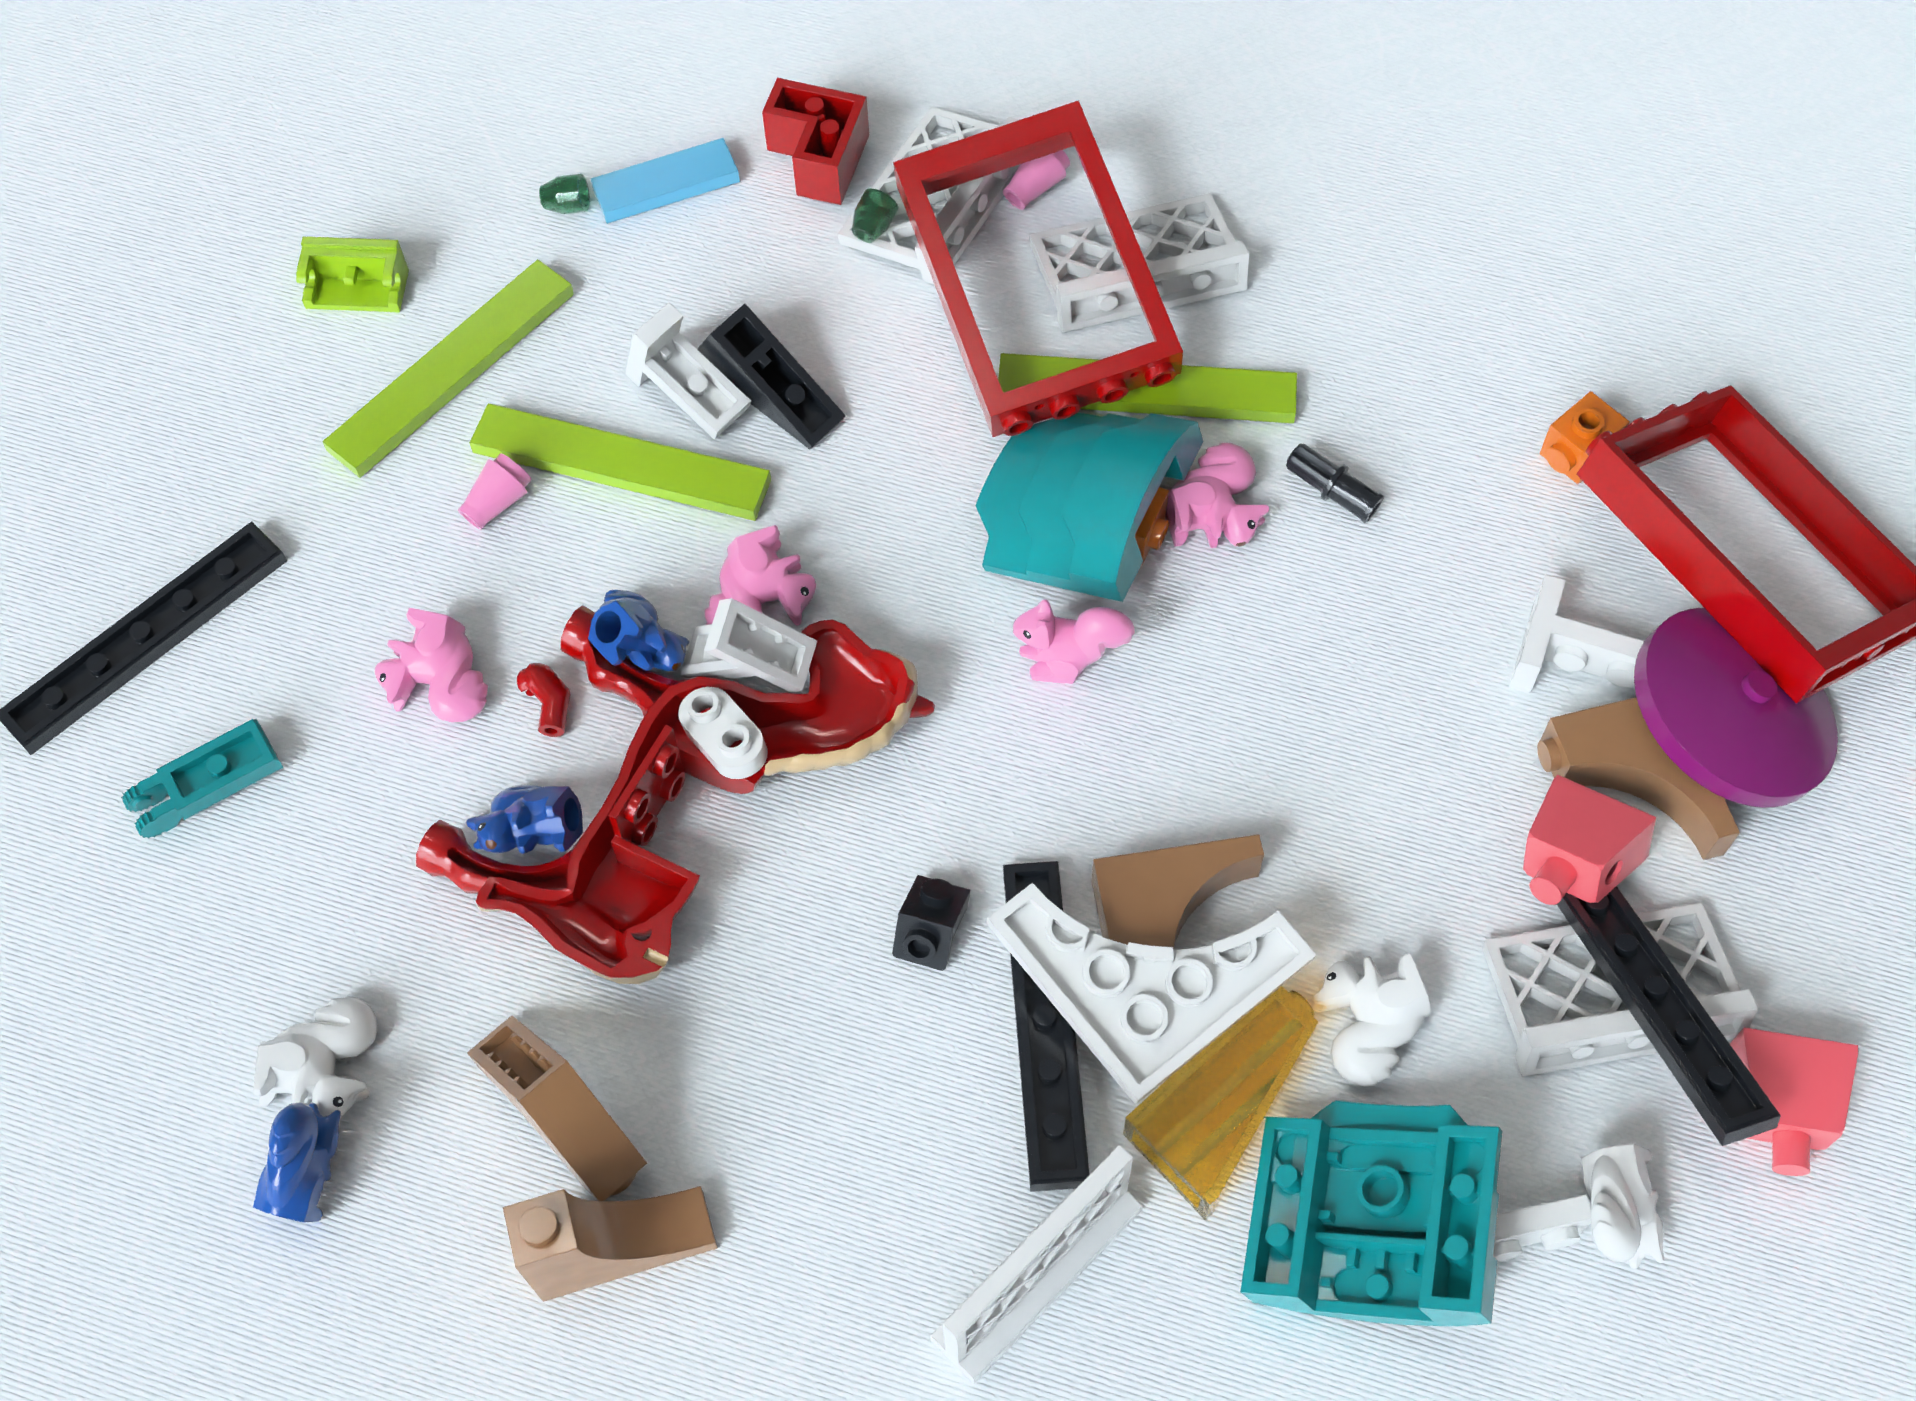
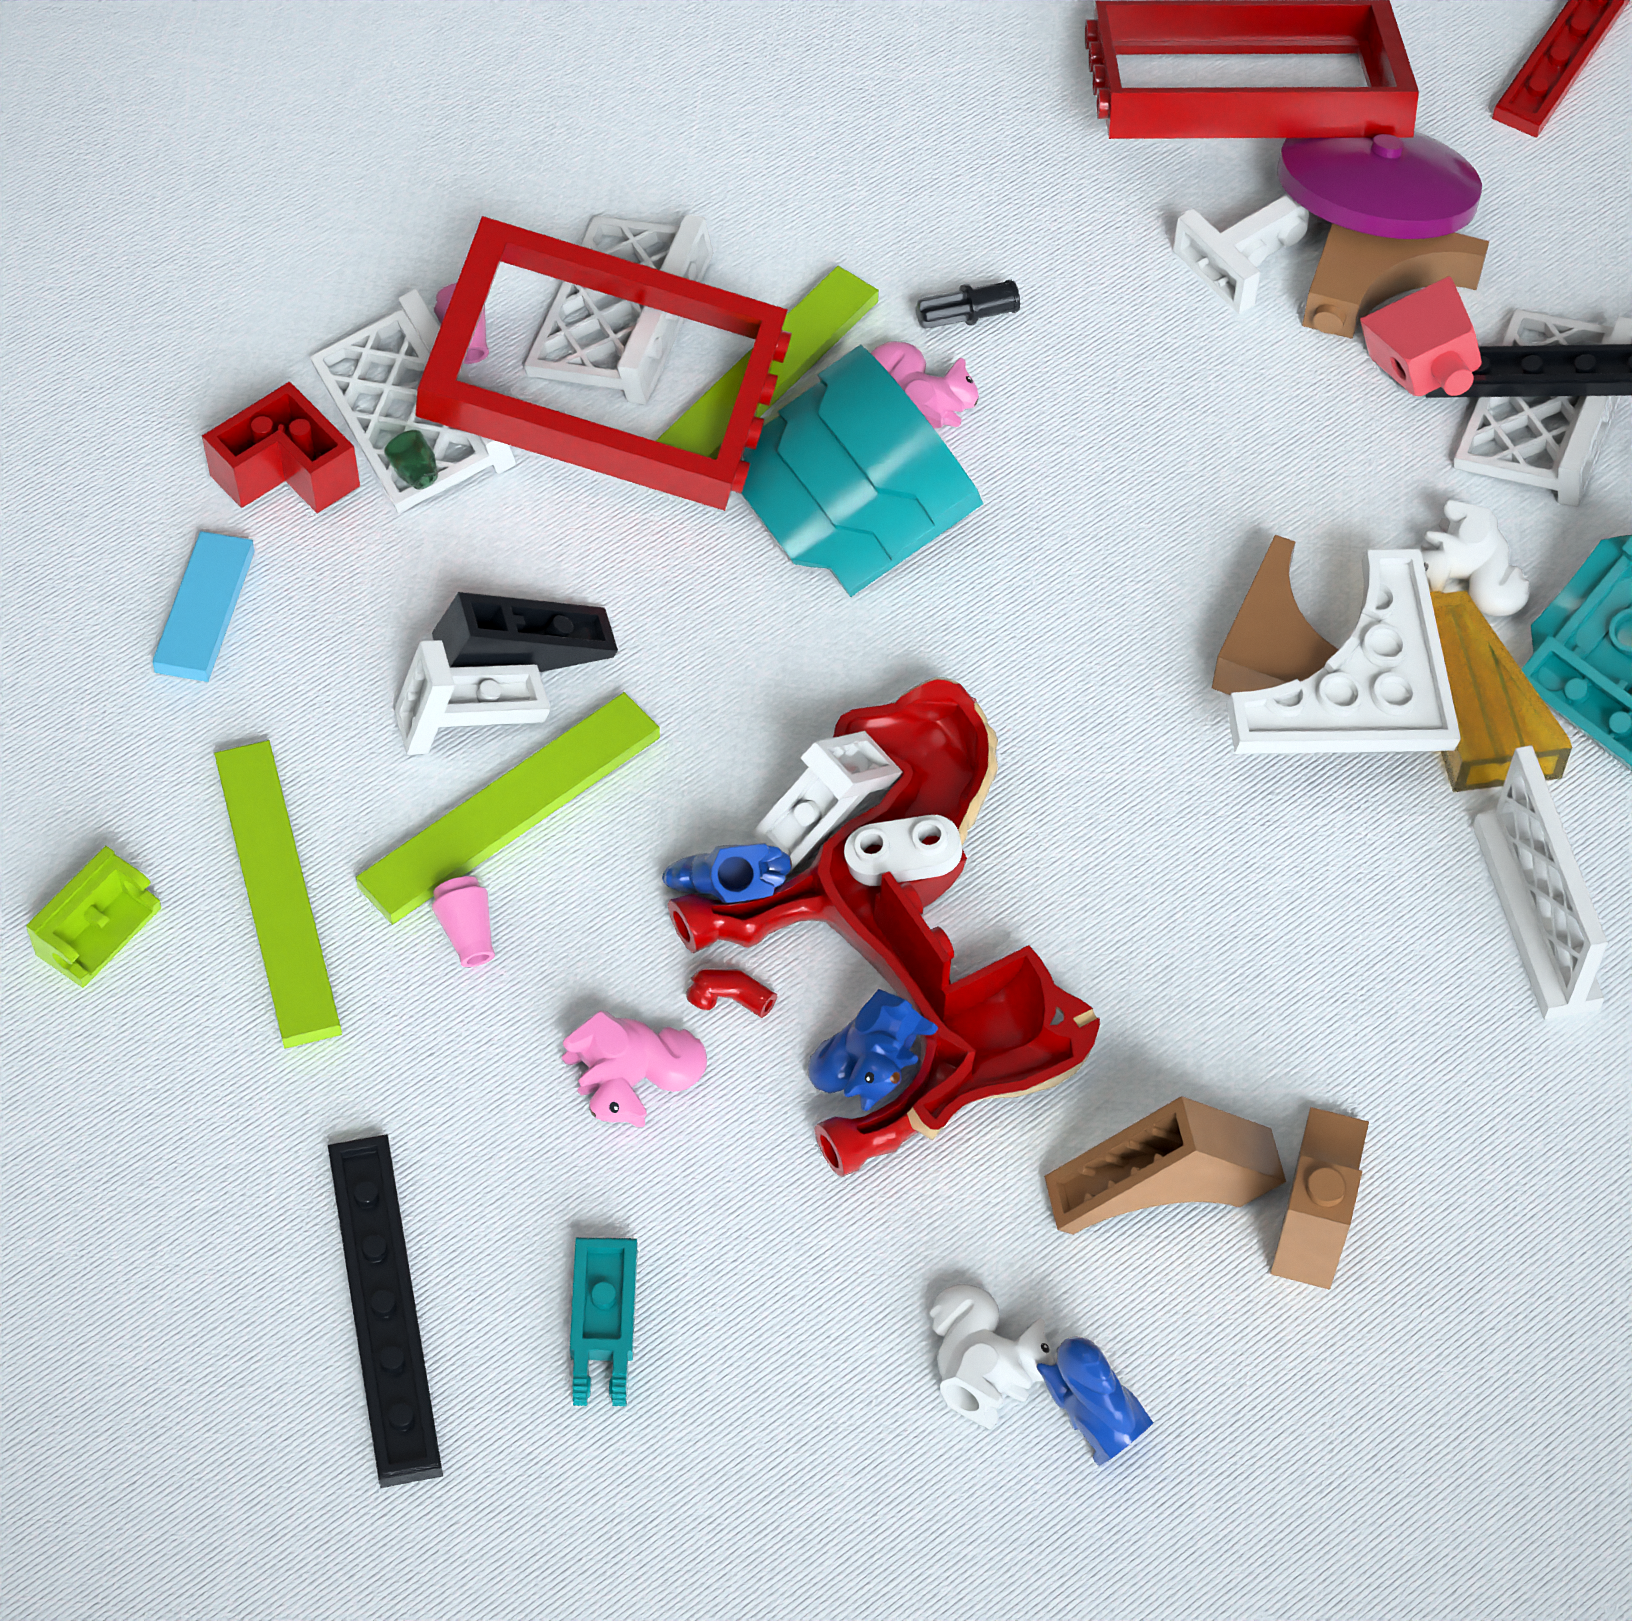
camera: 60 degrees left, 5 degrees down
clear green hose [539,173,590,214] -> none
bright pink animal [705,525,816,626] -> none
black bracket [892,875,971,971] -> none
black tile [1003,861,1090,1192] -> none
bright pink animal [1013,600,1135,684] -> none
orange brick [1540,391,1630,484] -> none

